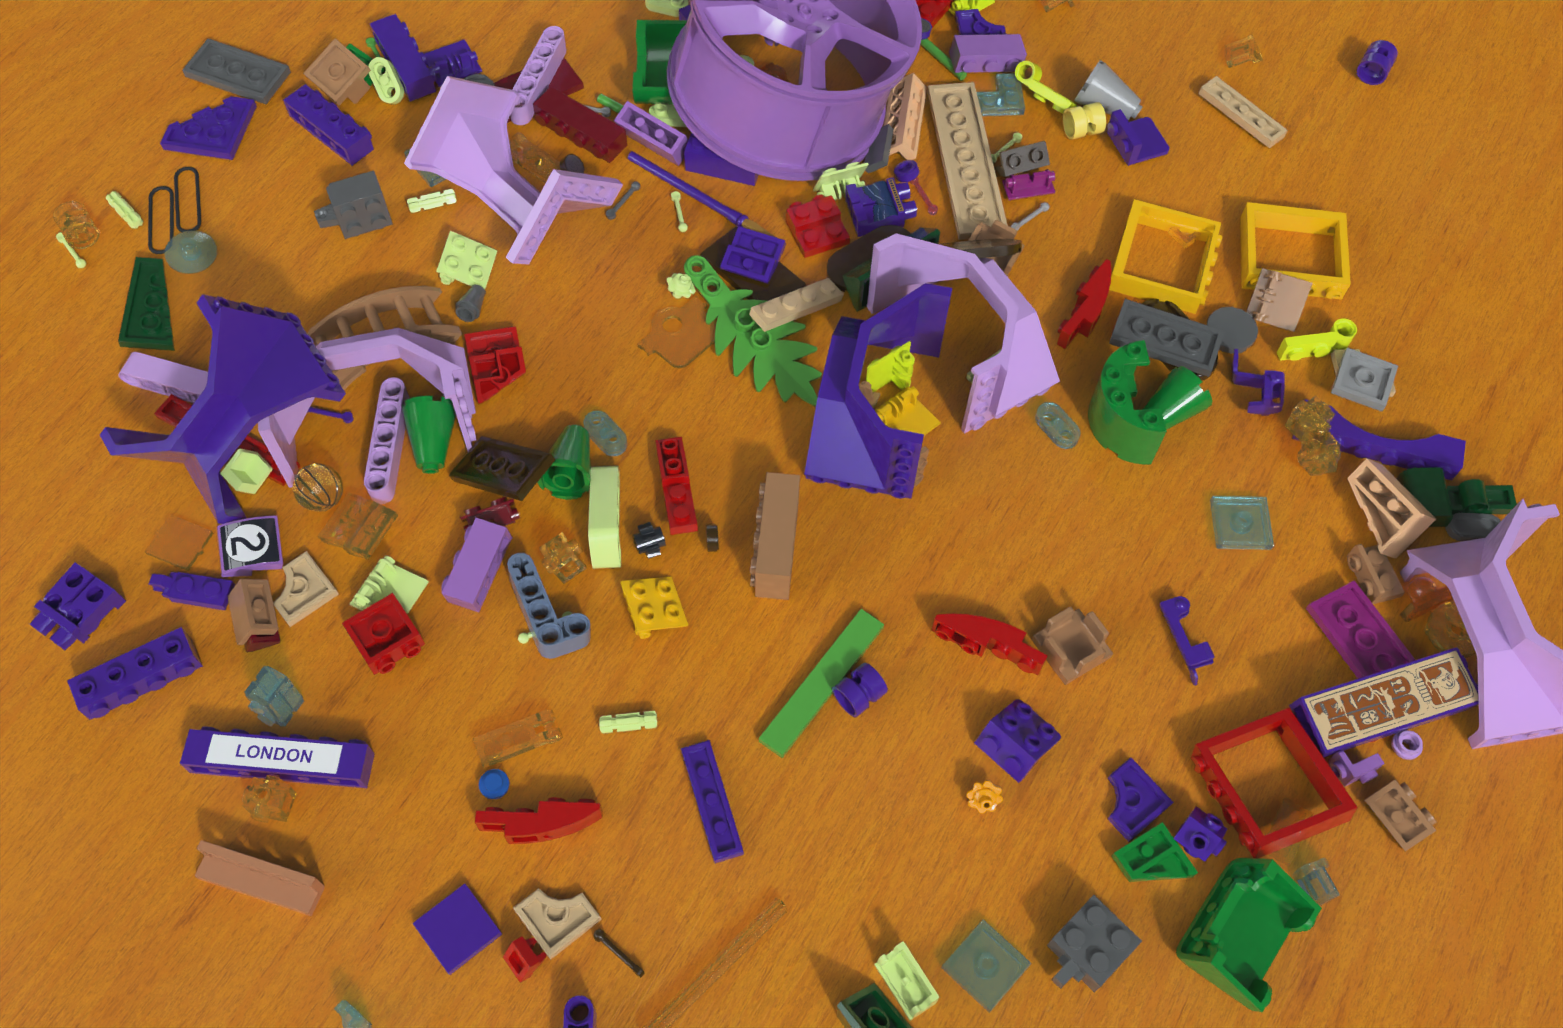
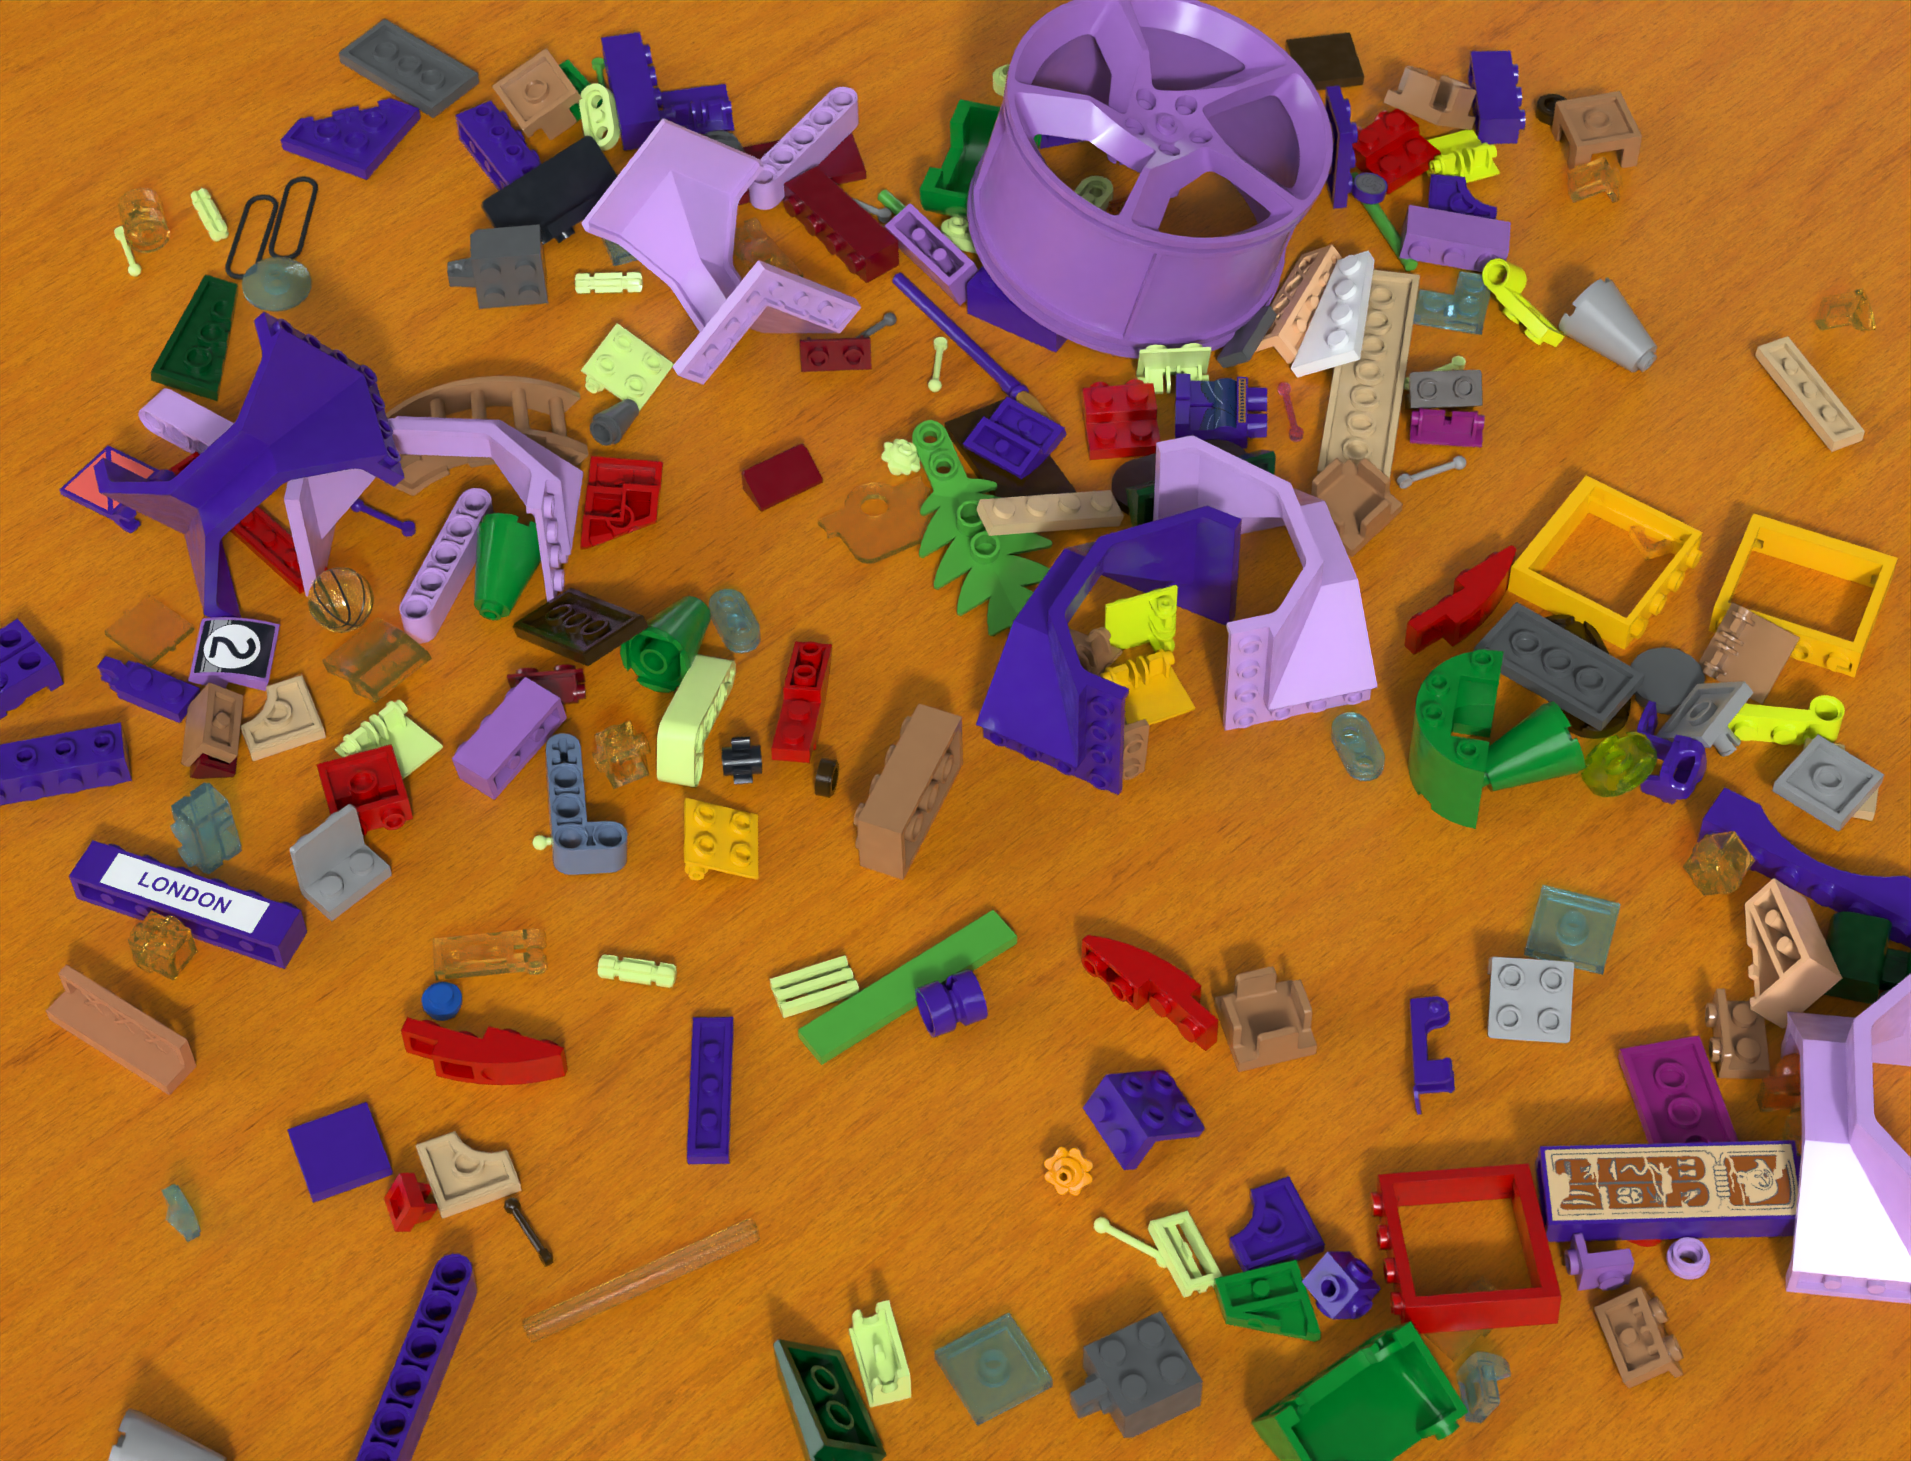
camera: 20 degrees right, 10 degrees down
yellowish green panel [220,449,273,494] -> none
tile [560,154,584,174] -> none
dark purple tile [894,160,919,182] -> none
dark brown tile [939,239,1022,258] -> none
light yellow wheel [1063,102,1106,139] -> none
dark purple bracket [1106,109,1170,166] -> none
clear yellow brick [1285,396,1335,444] -> none
none -> flag [59,445,175,533]
none -> light grey bracket [290,804,392,921]
none -> black bracket [481,136,617,245]
none -> dark red slope [742,443,823,512]
none -> yellowish green tile [770,955,859,1018]
none -> dark red hinge [800,335,872,372]
none -> yellowish green hinge [1093,1217,1167,1268]
none -> yellowish green tile [1148,1211,1223,1298]
none -> white wing [1291,251,1375,378]
none -> light grey bracket [1487,957,1574,1043]
none -> clear neon green tile [1581,731,1657,797]
none -> light grey tile [1656,681,1754,757]

